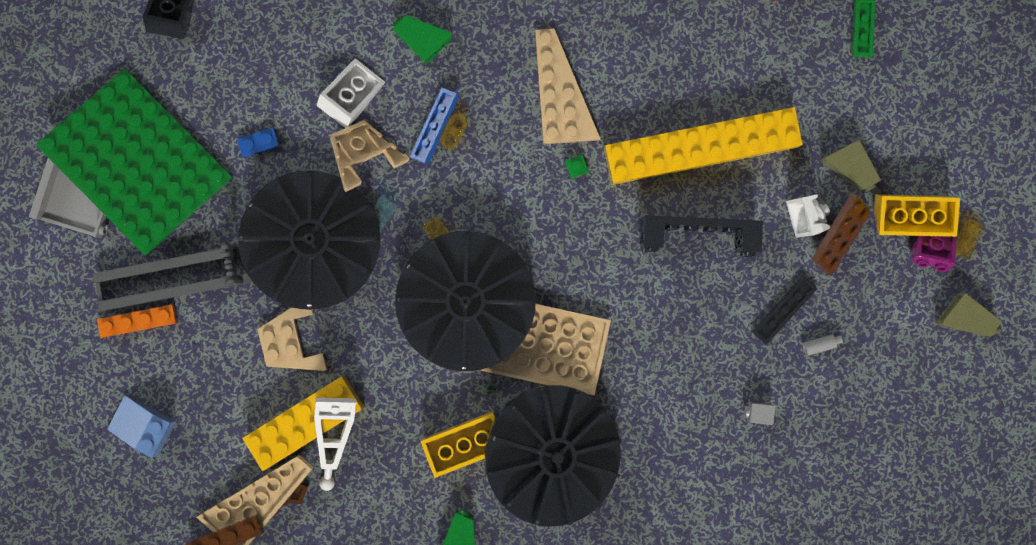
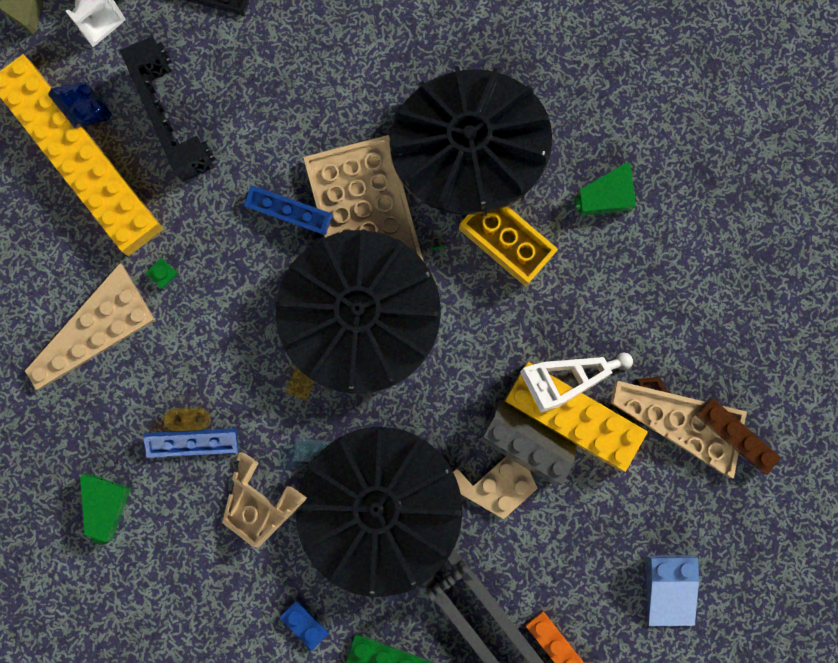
camera: 120 degrees left, 5 degrees down
white slope [317,59,385,128] -> none
none -> clear blue plate [48,81,112,128]
none -> blue plate [244,185,333,236]
none -> dark grey slope [478,400,577,485]

